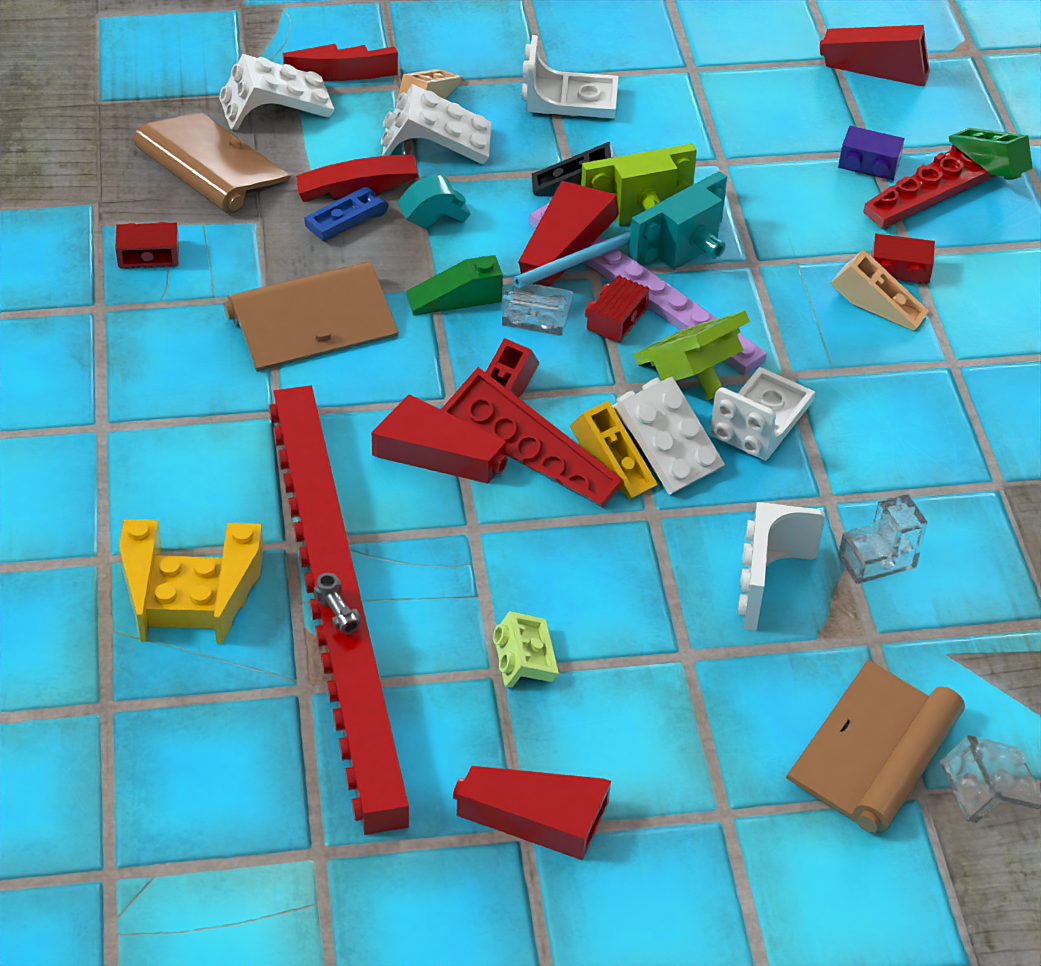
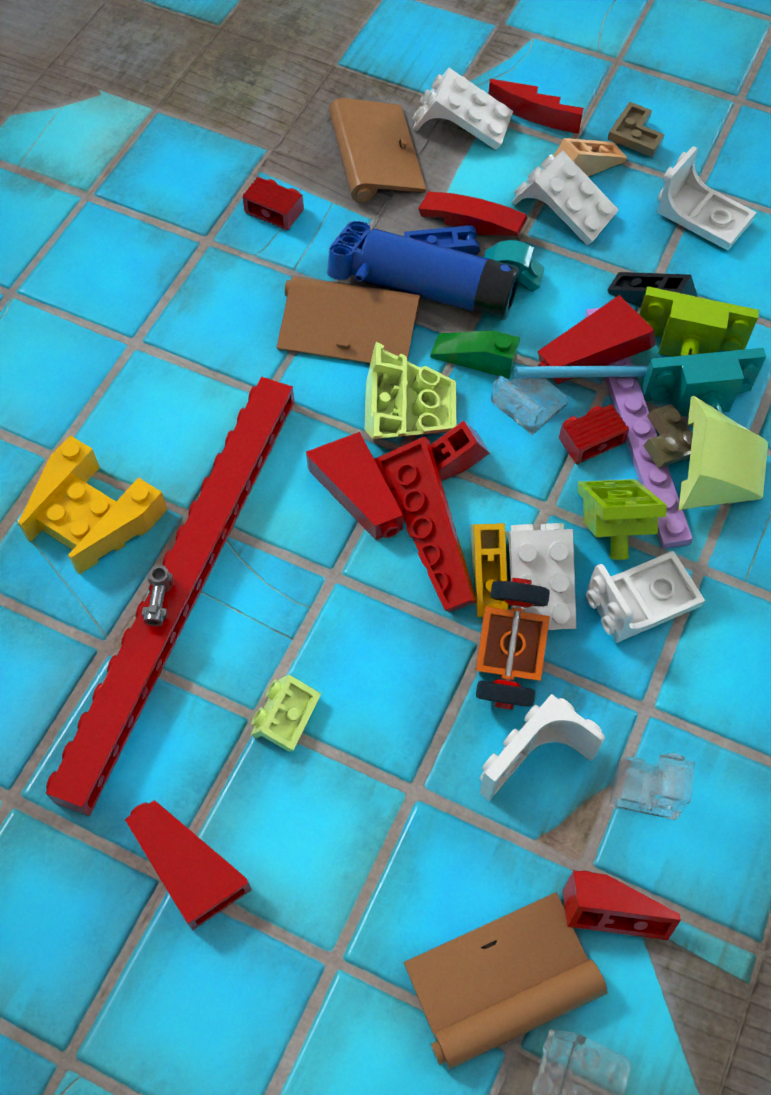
camera: 35 degrees right, 15 degrees up
none -> blue piece [327,221,520,320]
none -> yellowish green wedge [364,342,457,439]
none -> brick [475,578,550,710]
none -> red slope [563,870,681,940]
none -> dark tan plate [608,102,665,157]
none -> dark tan plate [643,404,693,469]
none -> yellowish green wedge [679,396,768,510]

